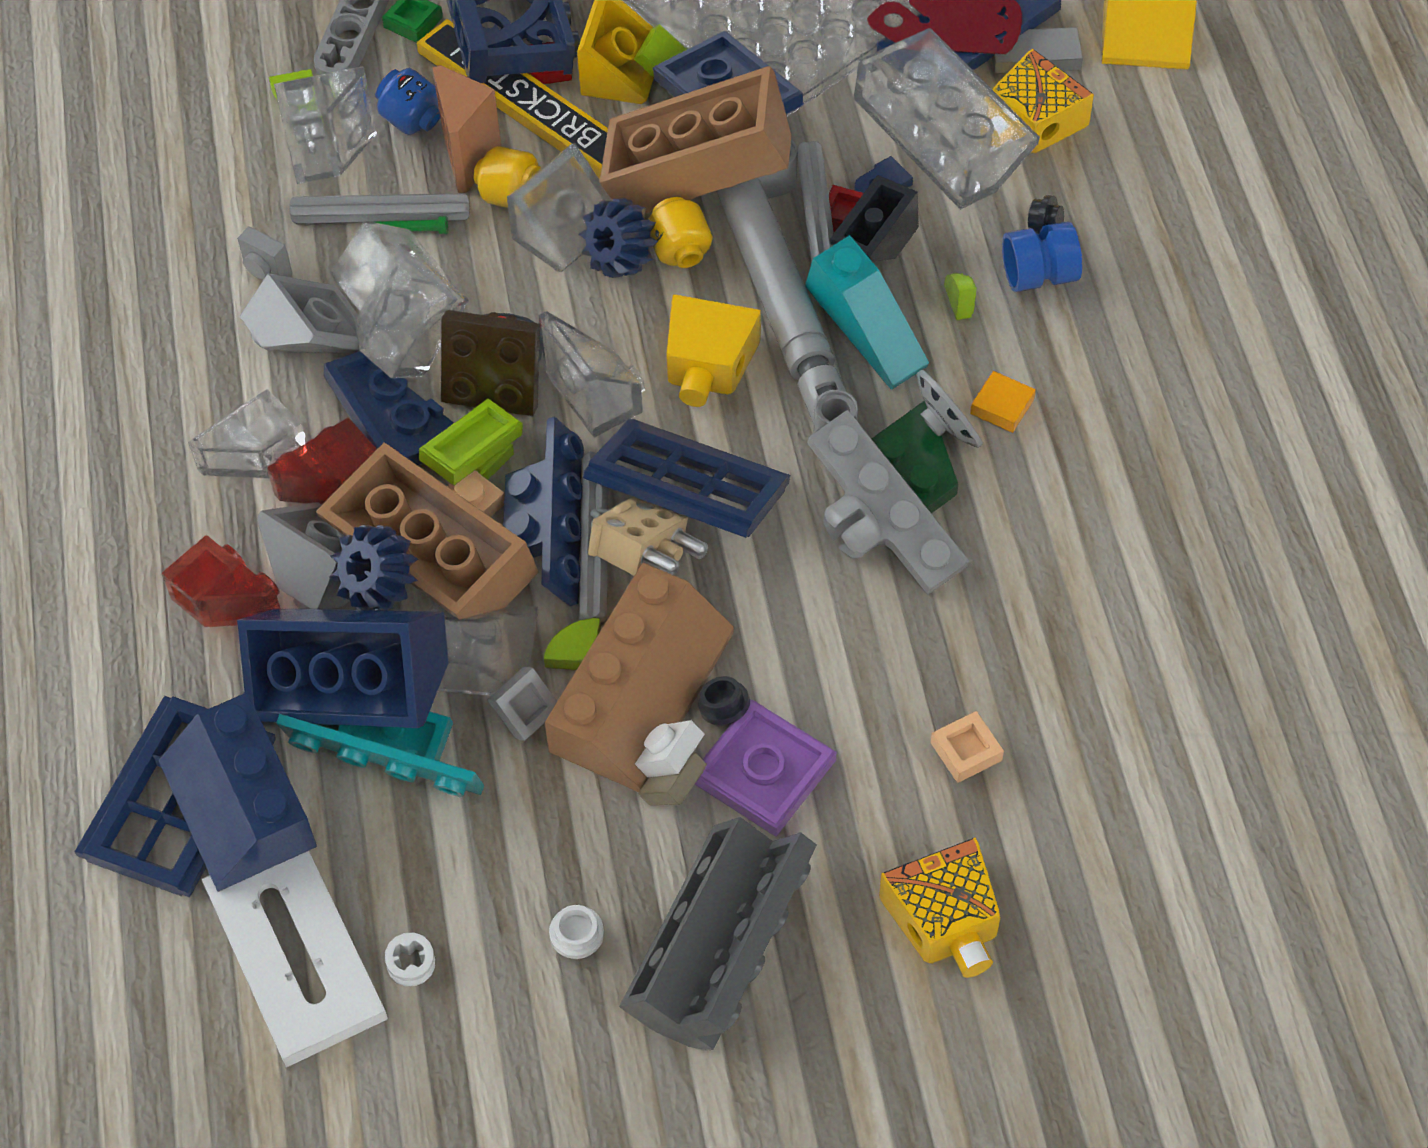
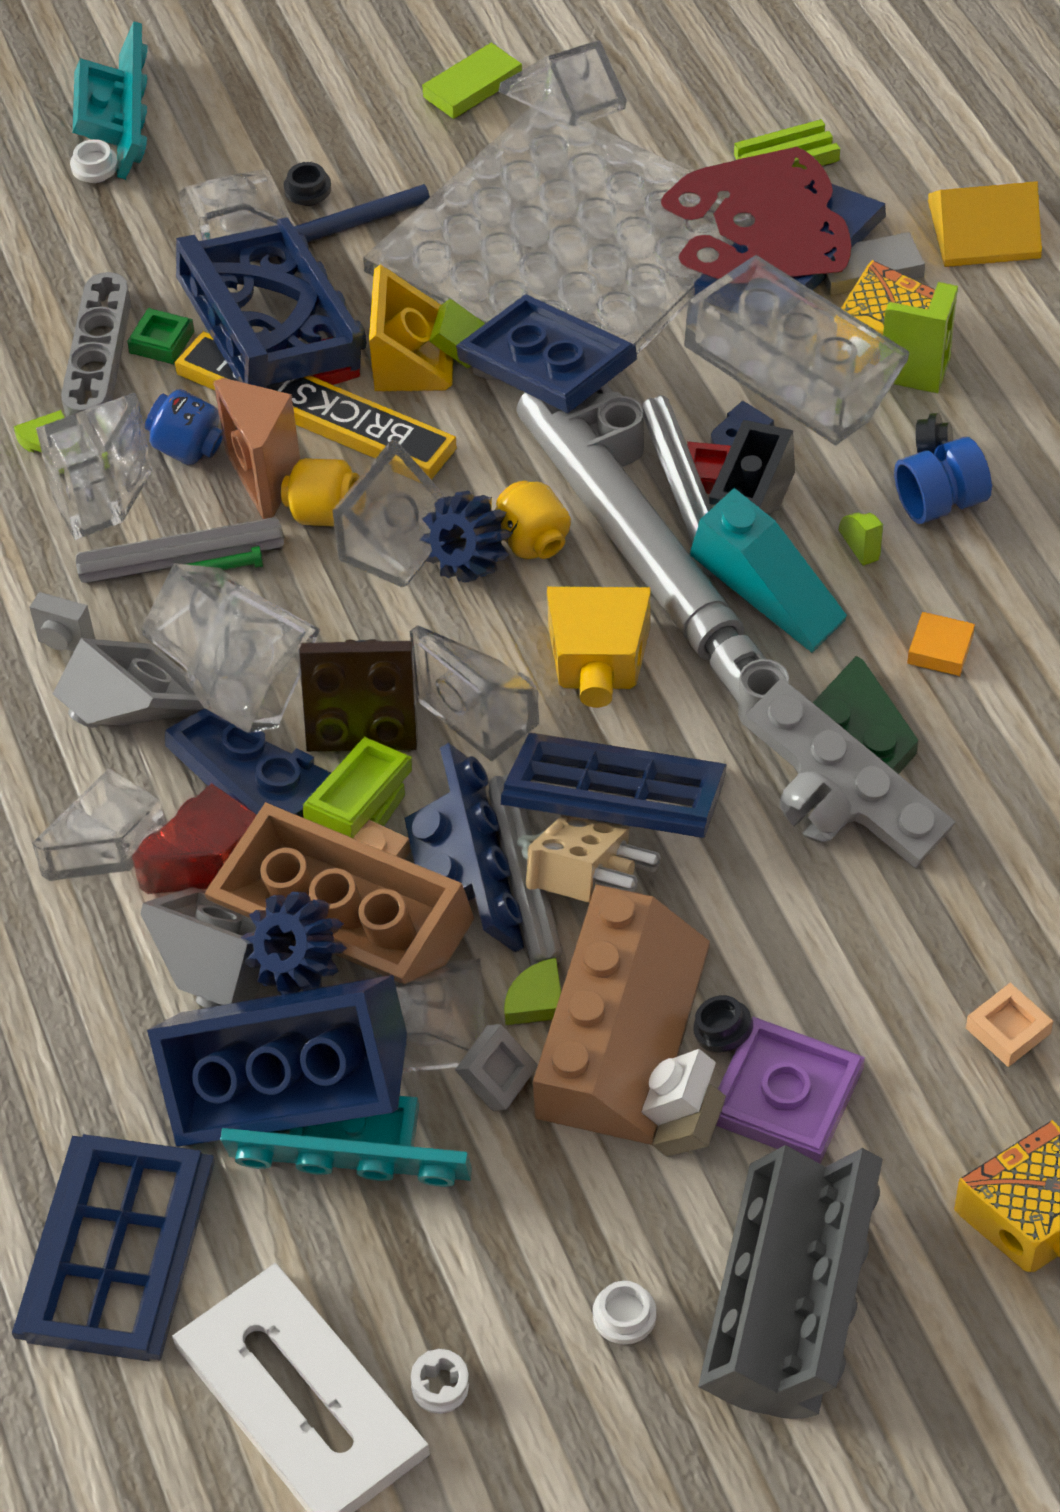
camera: 10 degrees left, 5 degrees down
dark blue slope [158,692,317,892] -> none
clear red slope [162,535,281,627] -> none
medium nougat slope [599,66,792,213] -> none
light grey dish [917,369,983,448] -> none
none -> lime panel [879,282,958,394]

